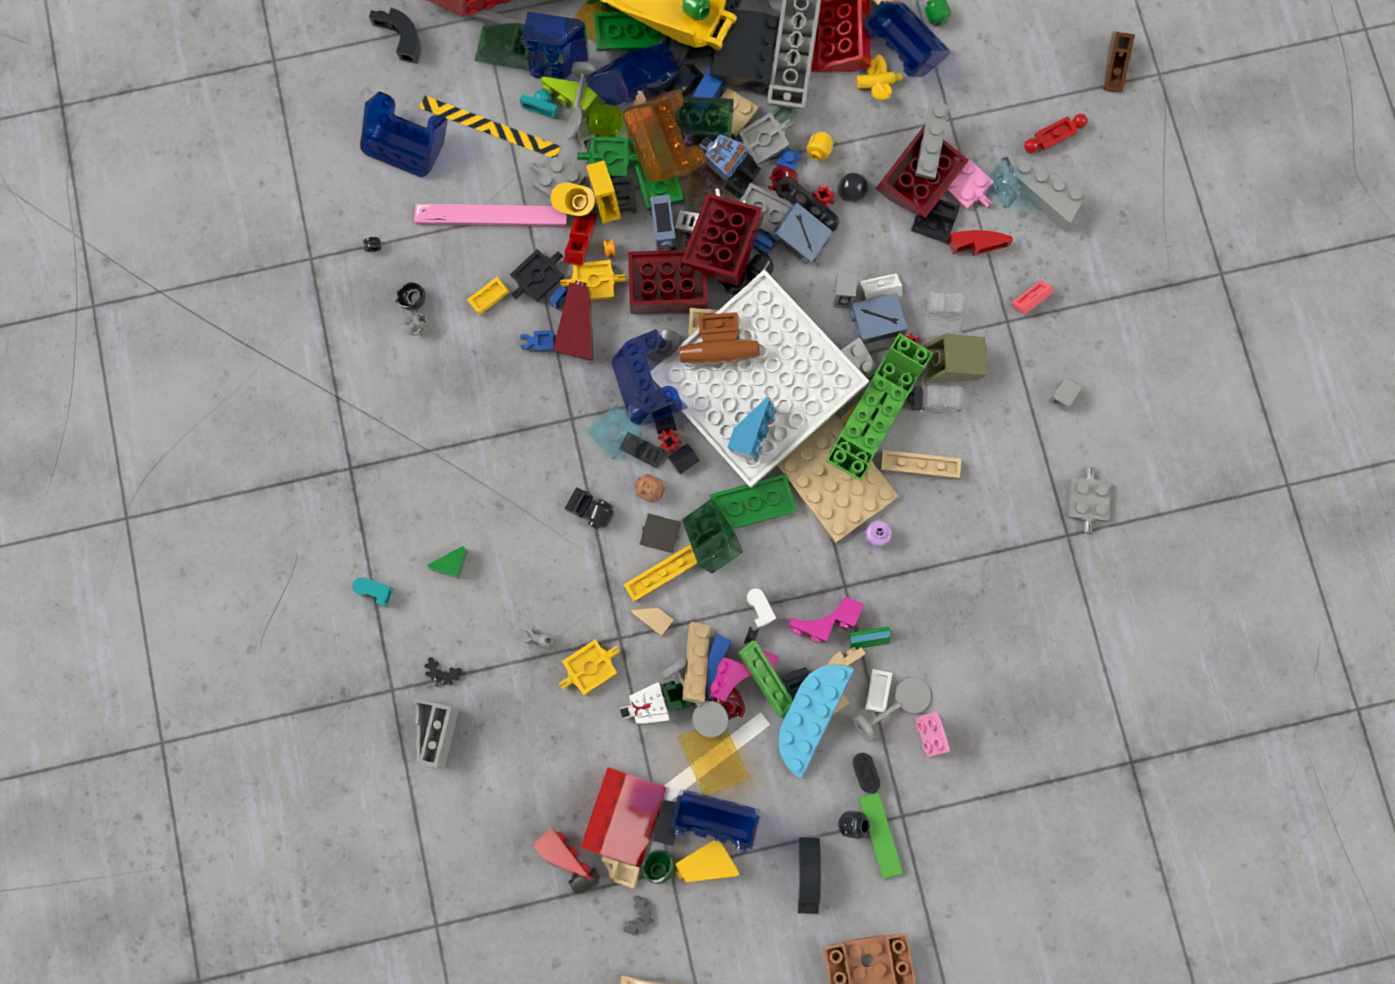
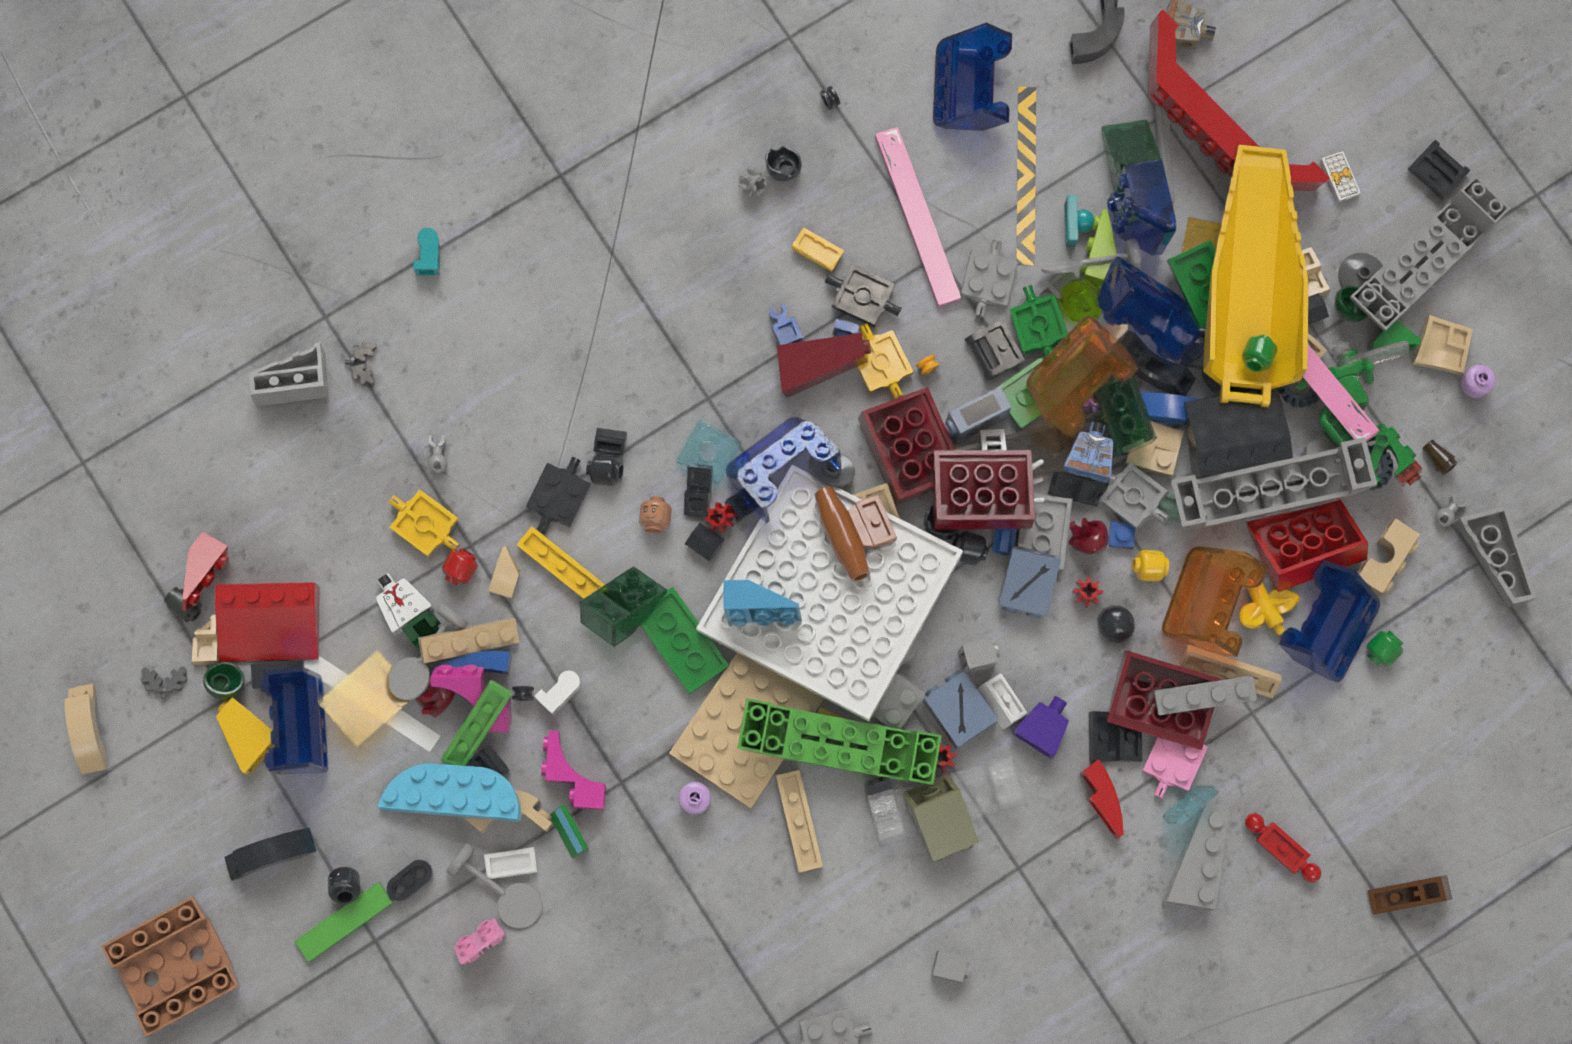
camera: 60 degrees right, 0 degrees up
green slope [428,546,468,579] -> none
yellow piece [551,183,595,216] -> none
red slope [564,212,597,266] -> none
yellow slope [586,161,621,223] -> none
clear smoke piece [639,513,681,554] -> none
black beam [777,176,839,232] -> none
coral plate [1011,280,1054,314] -> none
none -> red head [442,548,478,586]
none -> black plate [526,457,591,534]
none -> dark purple torso [1012,696,1069,759]
none -> clear orange windscreen [1162,546,1269,657]
none -> tan plate [1180,645,1282,699]

